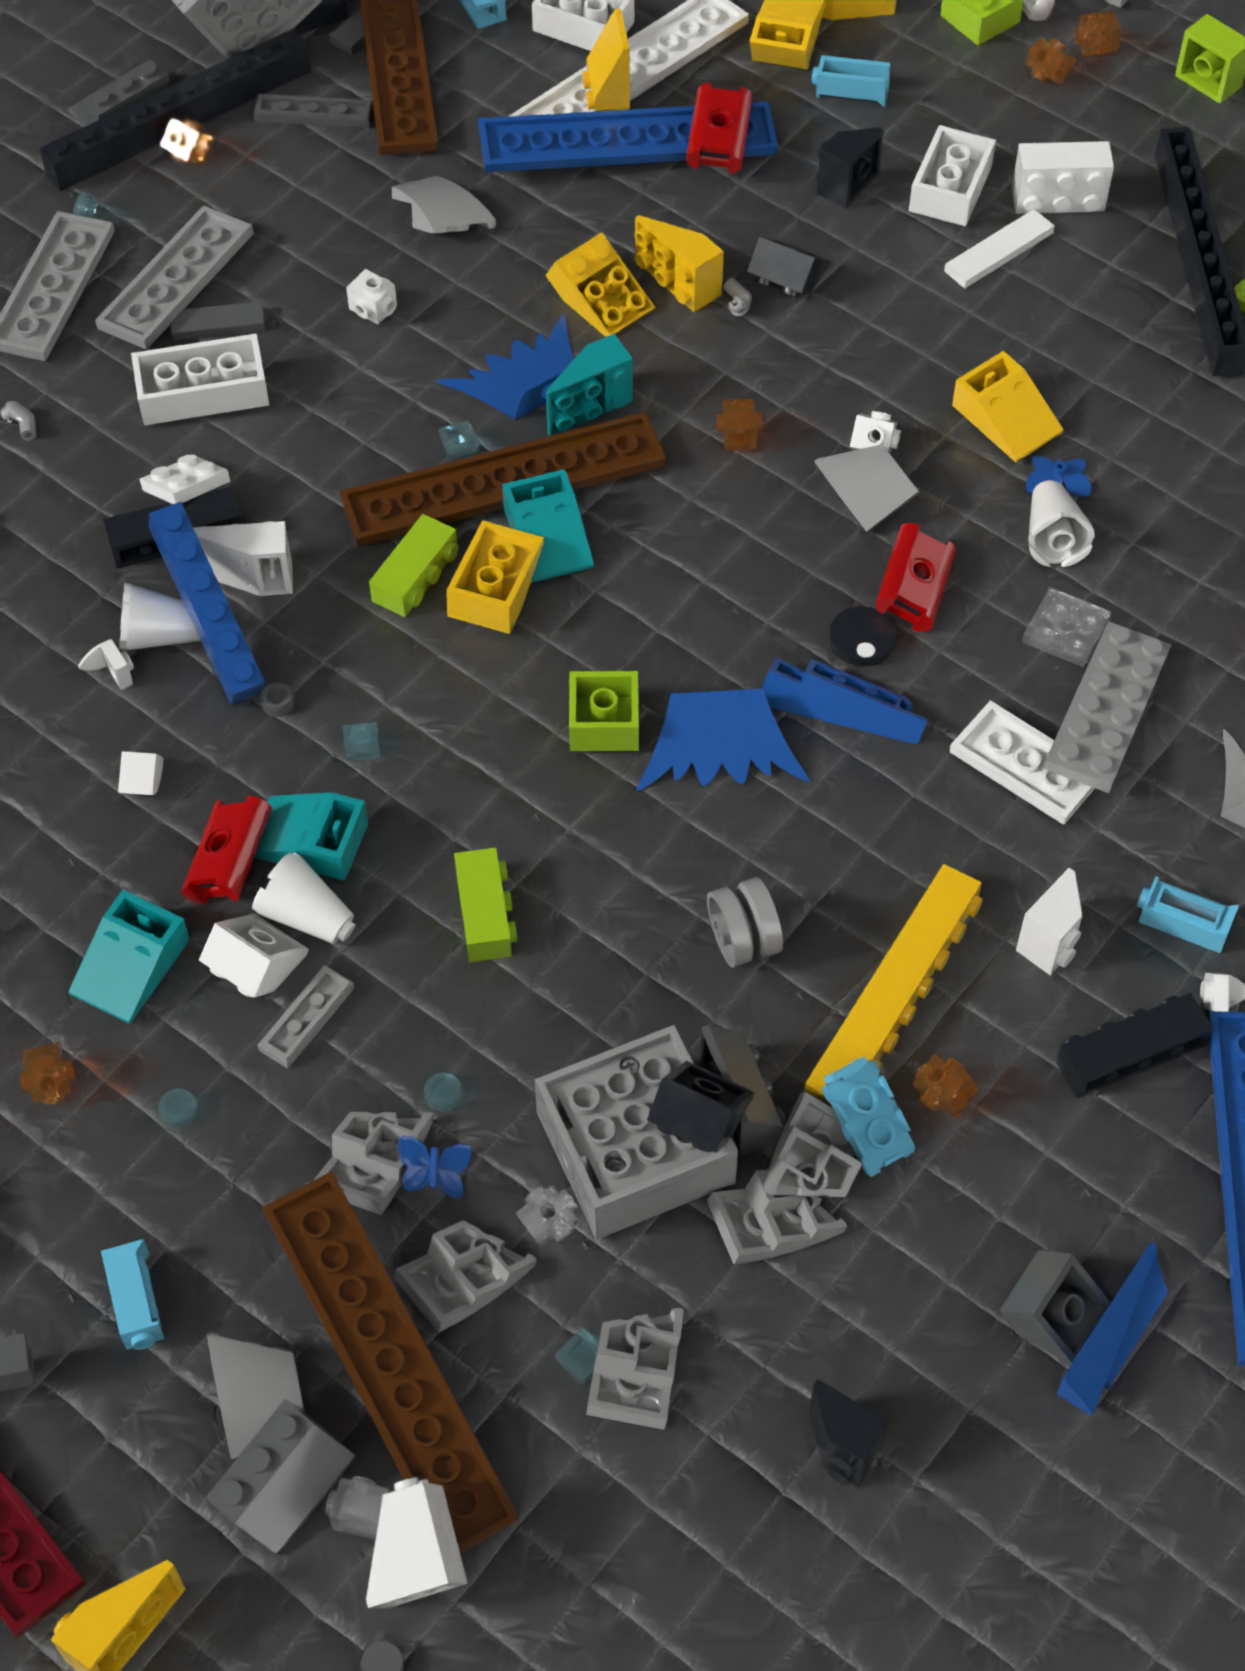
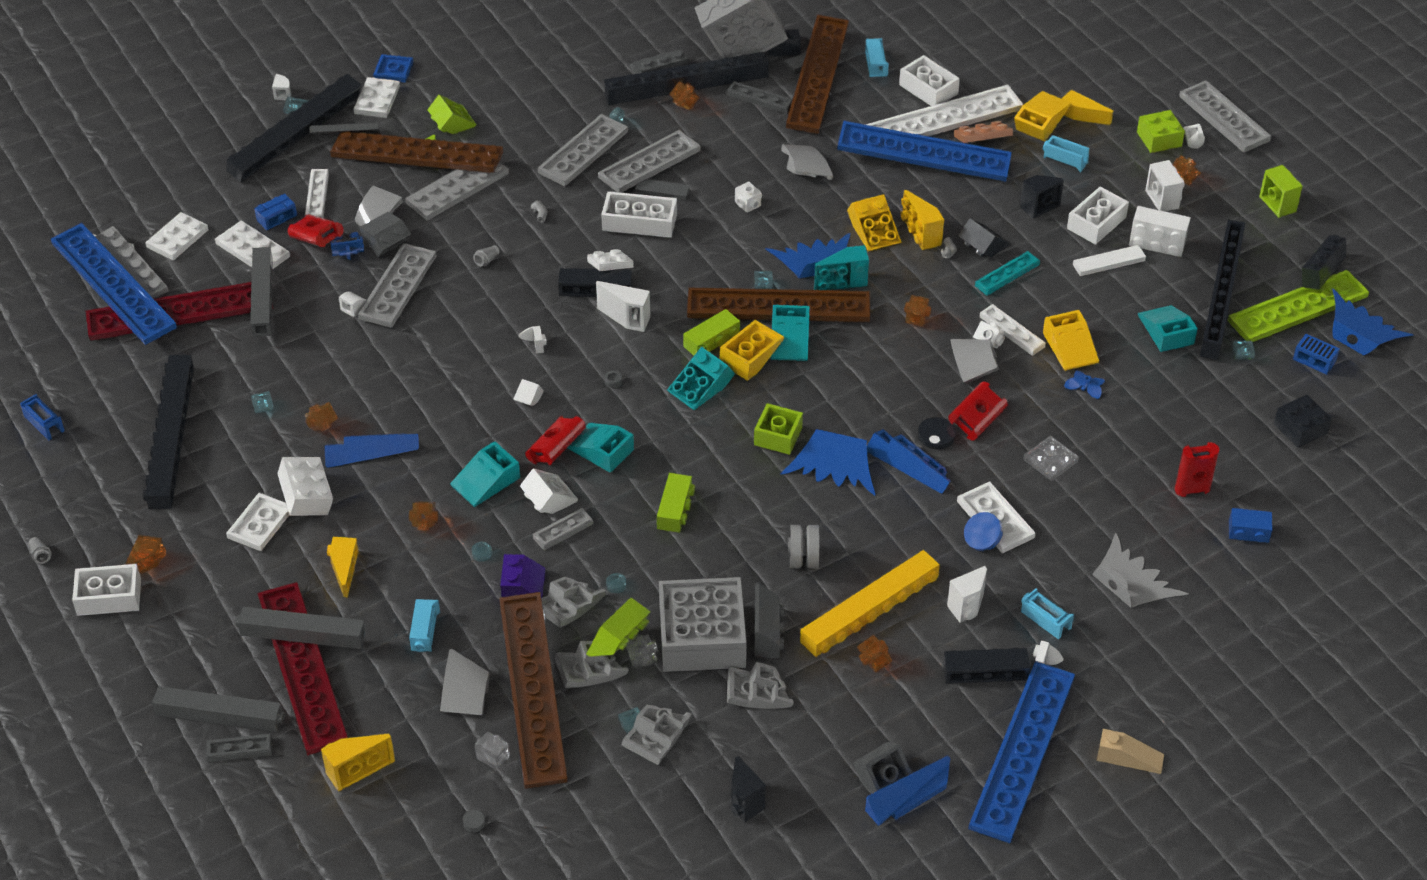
camera: 20 degrees right, 10 degrees down
white cone [119,583,201,650] -> none
blue brick [148,502,265,706] -> none
dark grey slope [205,1399,357,1555] -> none
white cone [252,852,355,944] -> none
clear light blue plate [343,722,380,761] -> none
white slope [366,1477,468,1608] -> none
blue piece [398,1135,472,1198] -> none
yellow slope [582,8,630,112] -> none
black slope [647,1061,755,1153] -> none
red piece [686,83,753,173] -> none
light grey slope [763,1092,862,1197] -> none
medium azure piece [822,1056,916,1177] -> none
white cone [1028,480,1095,567] -> none
light grey plate [1043,621,1172,793] -> none
clear orange brick [1074,11,1122,57] -> none
none -> dark purple slope [500,554,545,598]
none -> lime slope [586,598,651,657]
none -> teal slope [667,347,735,410]
none -> nougat plate [954,121,1013,143]
none -> blue tile [964,512,1003,551]
none -> teal tile [975,251,1040,296]
none -> white tile [979,304,1046,356]
none -> teal slope [1138,305,1198,352]
none -> white brick [1146,160,1185,212]

